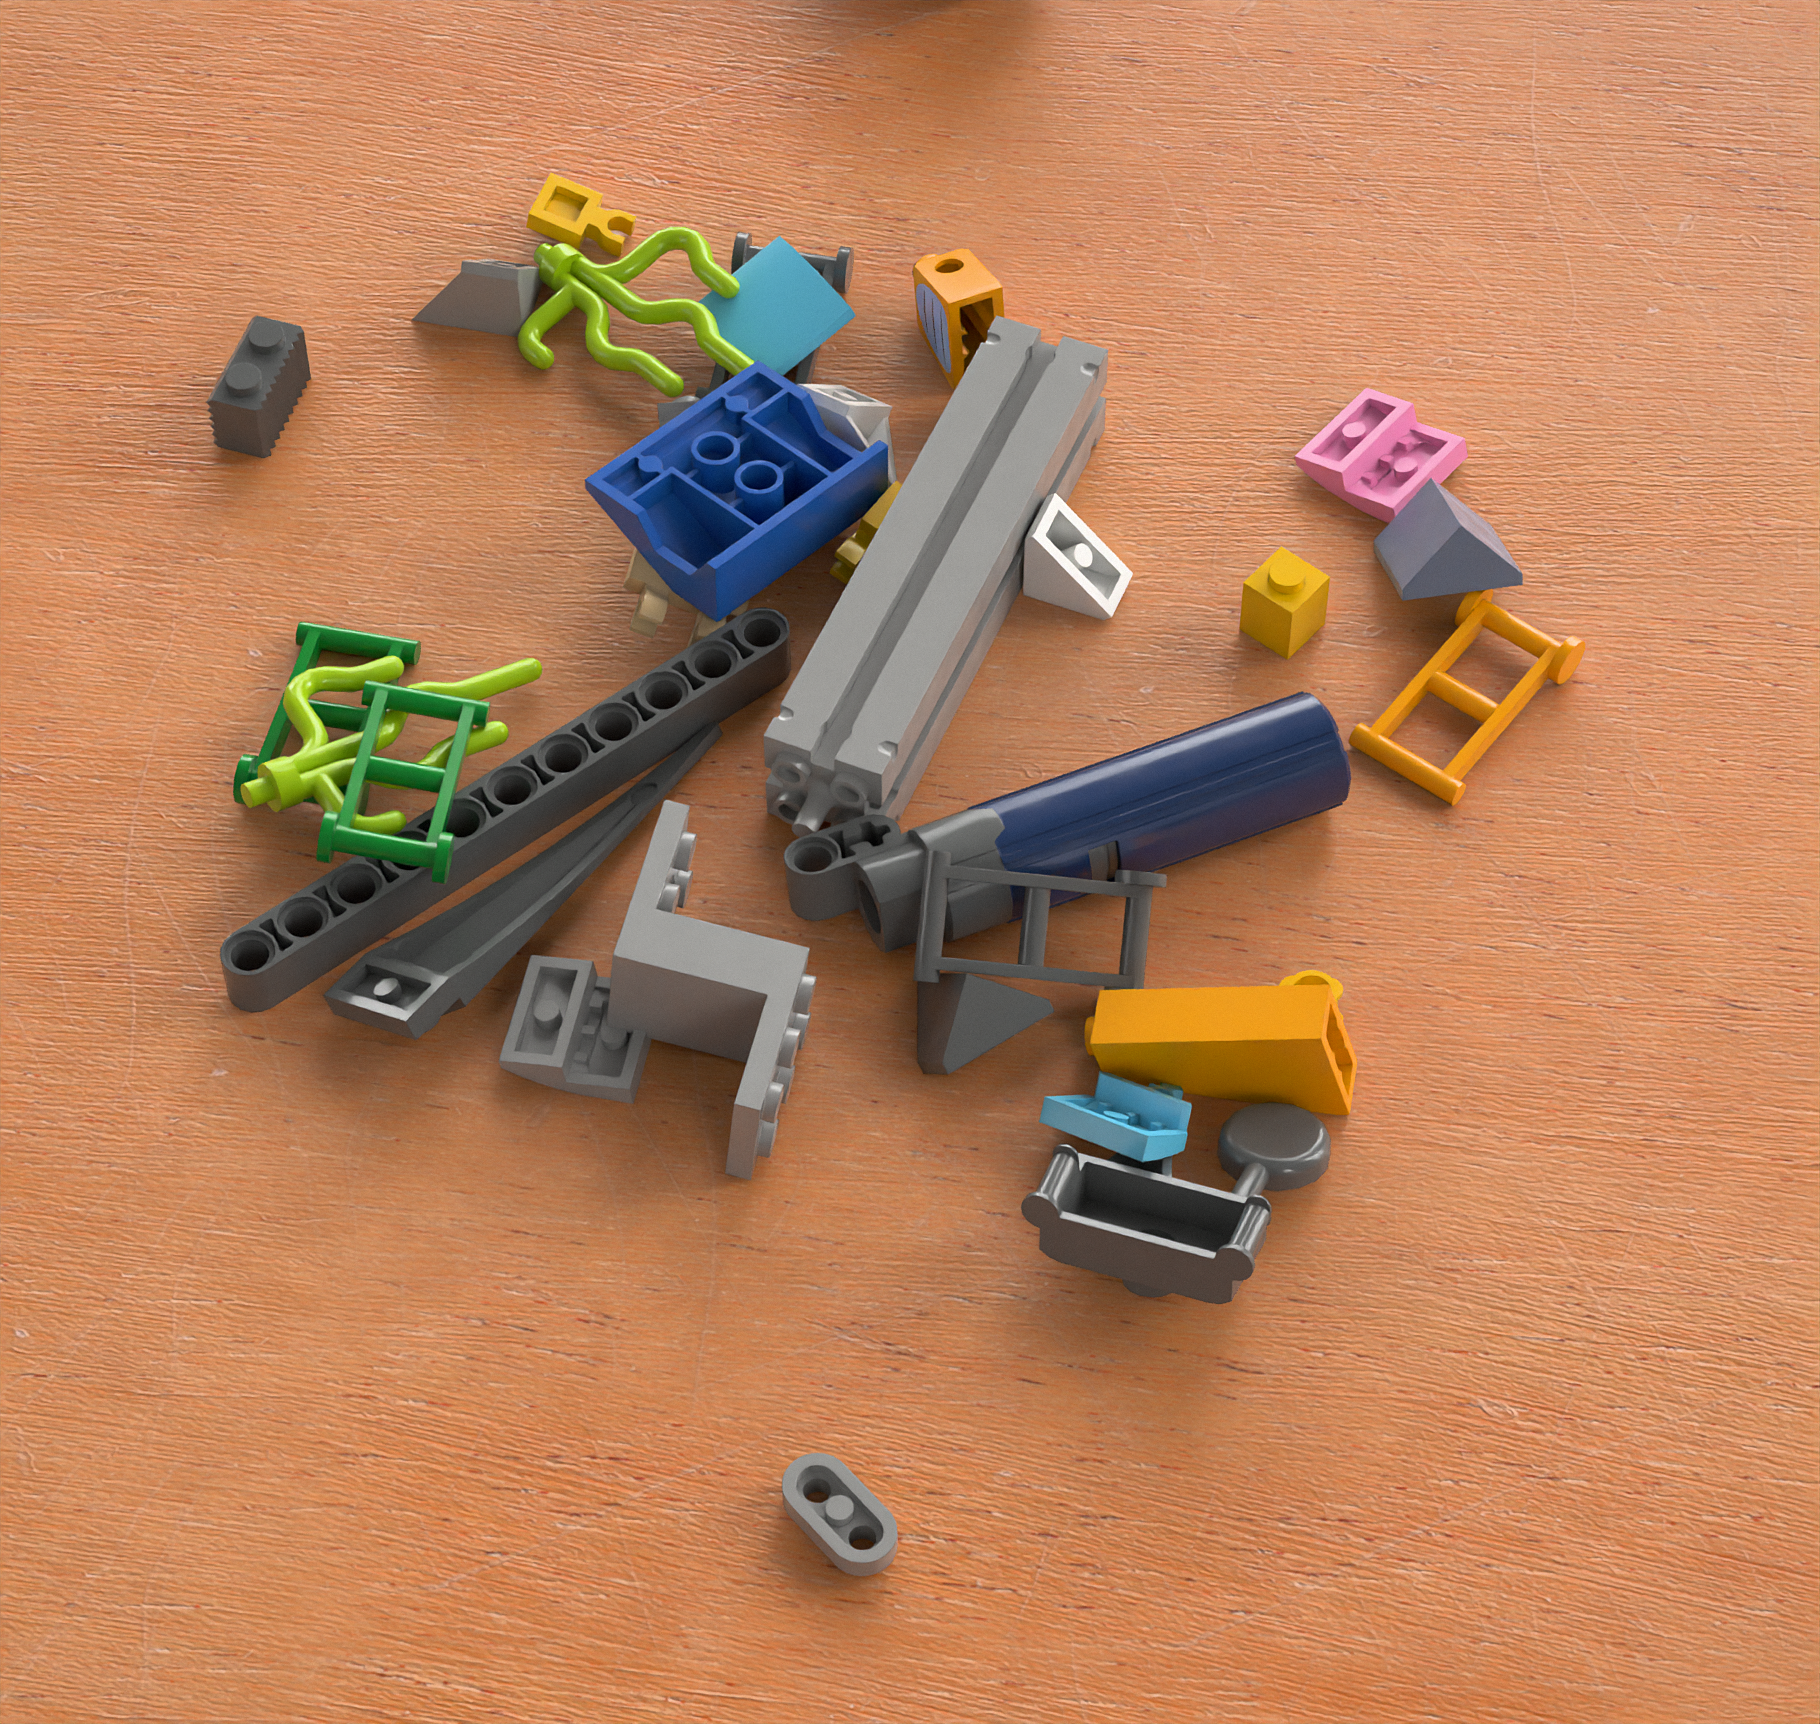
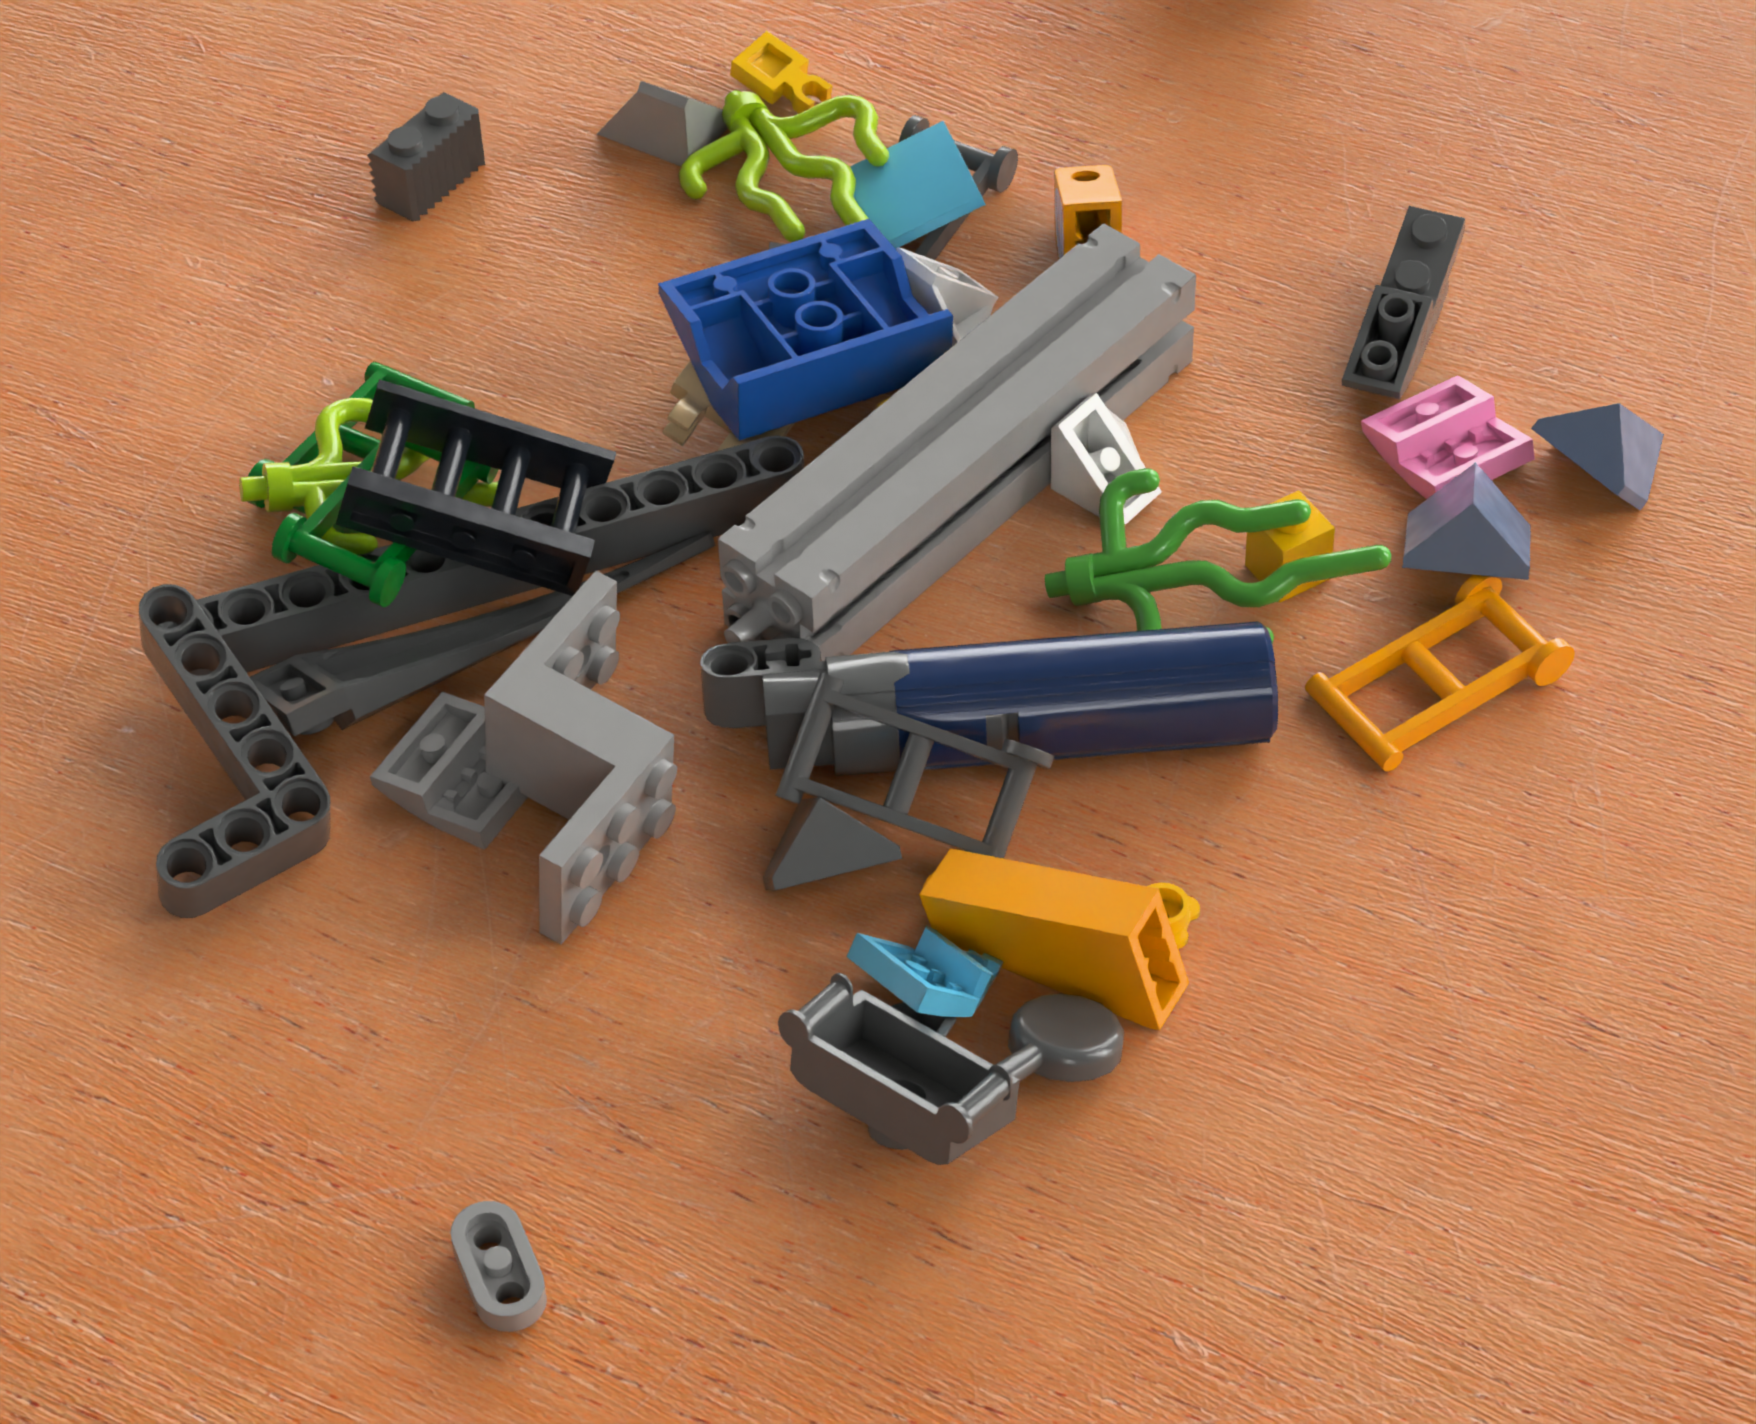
camera: 20 degrees right, 5 degrees down
none -> dark grey beam [139,584,331,918]
none -> black fence [335,379,616,596]
none -> bright green plant [1045,468,1392,644]
none -> dark grey slope [1342,206,1465,399]
none -> sand blue slope [1531,403,1664,510]

